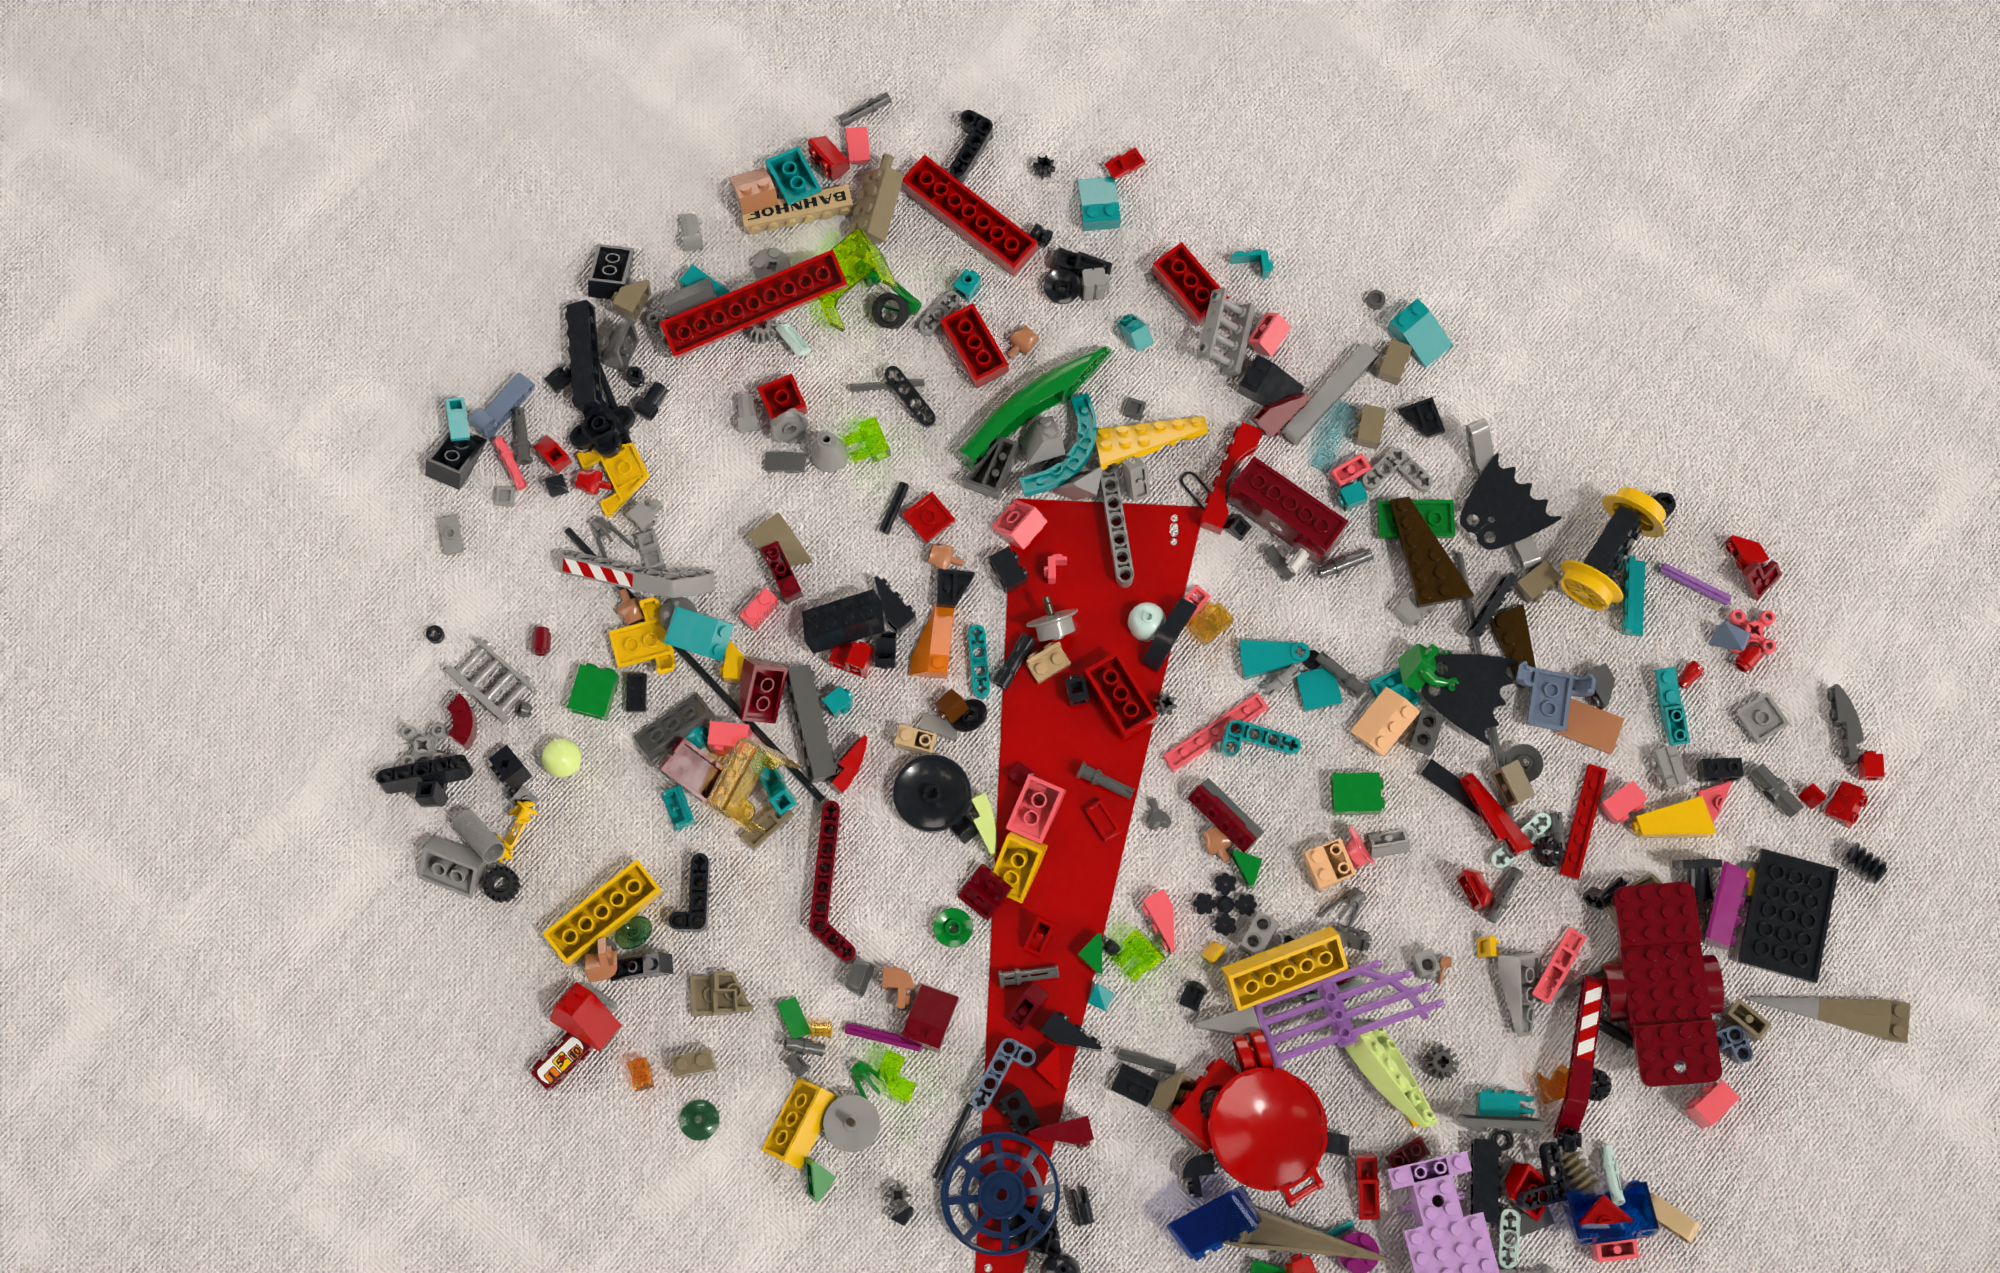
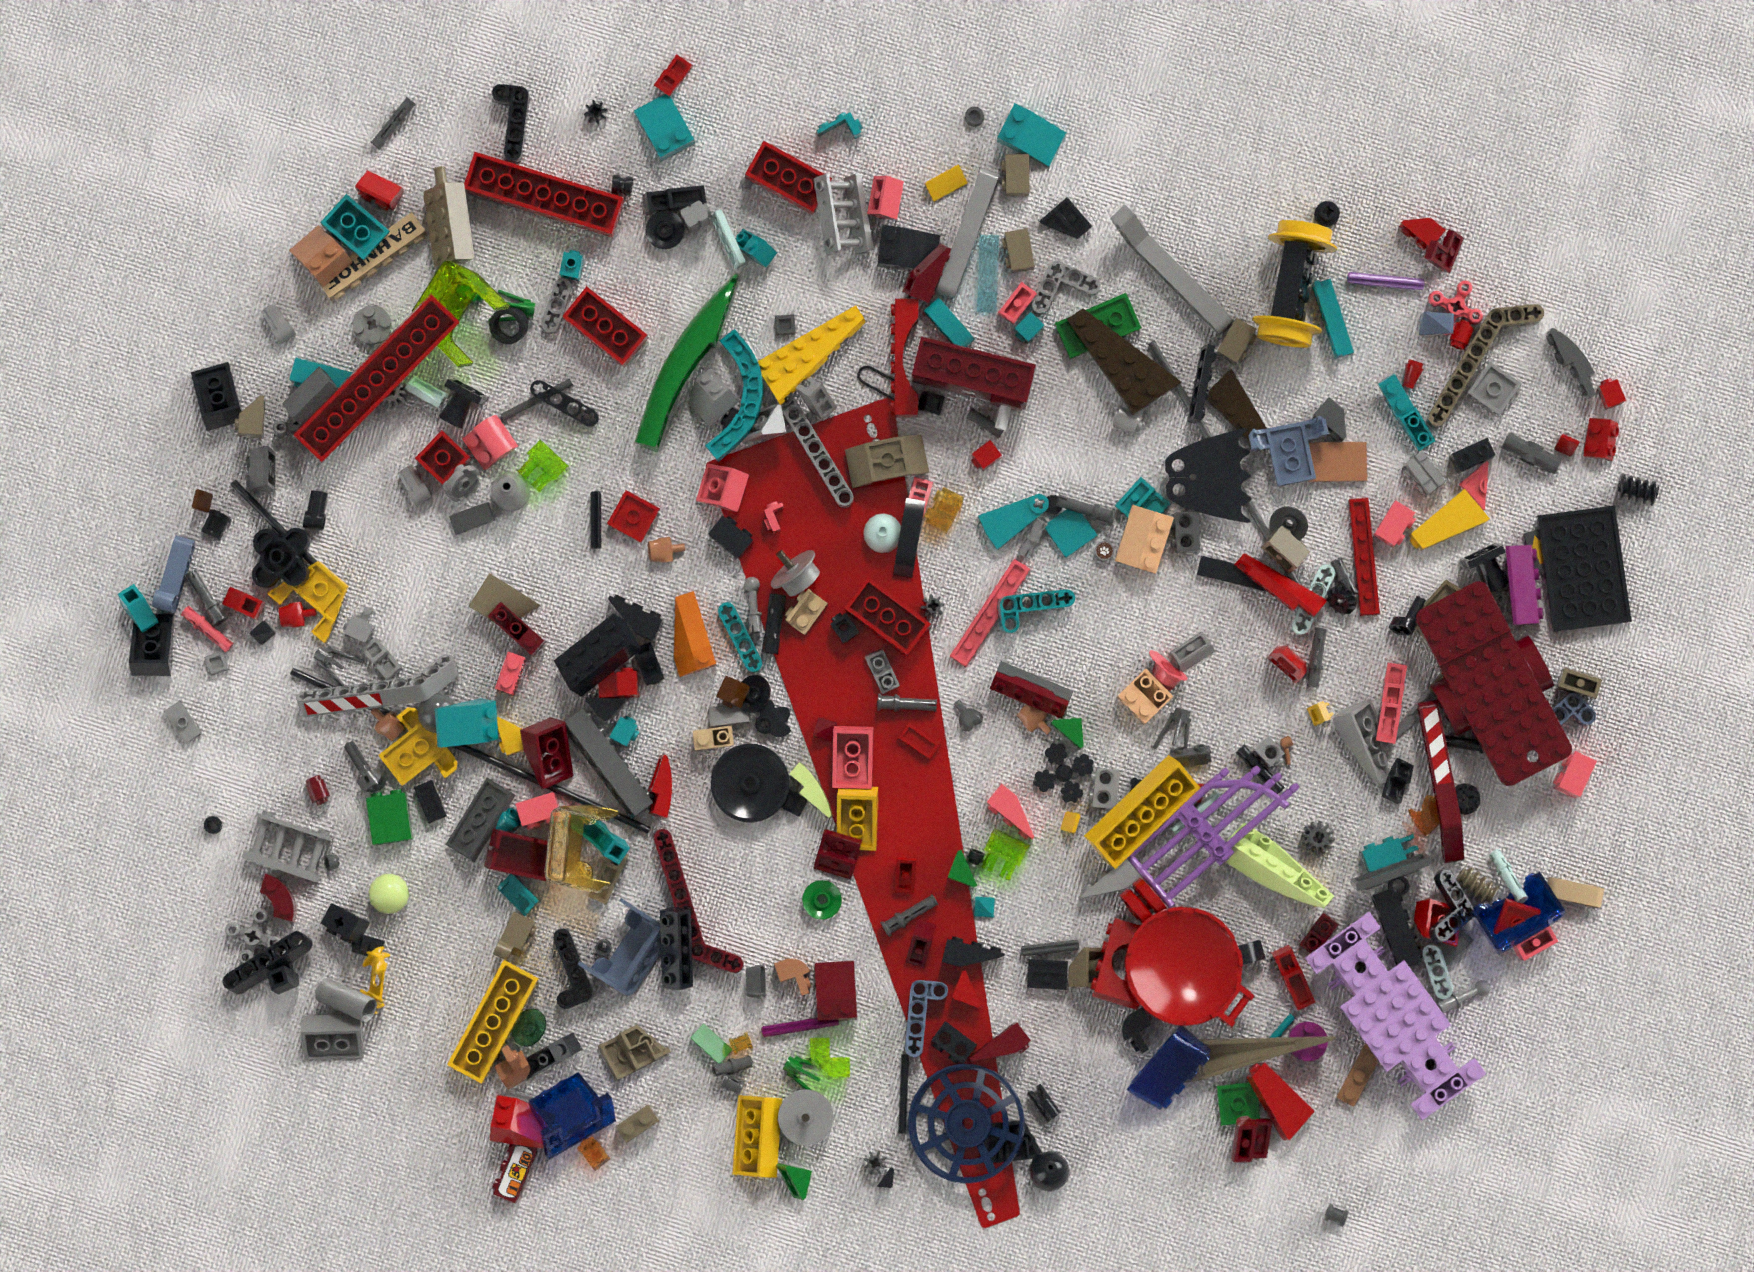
camera: 20 degrees left, 10 degrees up
black tyre [482,866,520,903] -> none
black brick [565,300,603,413] -> none
black bush [626,366,645,388] -> none
clear green dish [679,1100,720,1141] -> none
coral slope [845,127,870,165] -> none
black wing [936,569,975,608] -> none
dark grey wedge [962,436,1020,500] -> none
nougat piece [1007,325,1039,359] -> none
black tile [1179,981,1208,1012] -> none
dark grey pin [1317,548,1374,579] -> none
green brick [1330,772,1385,816] -> none
green torso [1398,644,1459,691] -> none
black piece [1460,453,1562,550] -> none
black gear [1557,1127,1582,1153] -> none
dark tan plate [1747,997,1910,1044] -> none
none -> reddish brown slope [192,489,213,513]
none -> dark grey piece [344,740,386,793]
none -> black plant [438,378,489,429]
none -> coral brick [462,415,518,470]
none -> dark tan hinge [493,911,537,961]
none -> clear blue windscreen [528,1072,616,1160]
none -> sand blue windscreen [578,898,661,996]
none -> black slope [586,698,626,723]
none -> dark grey hinge [595,939,612,956]
none -> black brick [660,907,693,990]
none -> light aqua tile [711,209,746,269]
none -> light grey pin [744,577,762,634]
none -> black plate [755,700,791,737]
none -> dark tan slope [845,435,929,488]
none -> light grey slope [865,649,900,694]
none -> teal beam [923,298,975,347]
none -> yellow slope [925,164,968,202]
none -> red brick [971,440,1002,471]
none -> tile [1095,541,1114,561]
none -> black pin [1235,744,1285,794]
none -> black slope [1381,758,1414,804]
none -> dark tan beam [1427,304,1544,428]

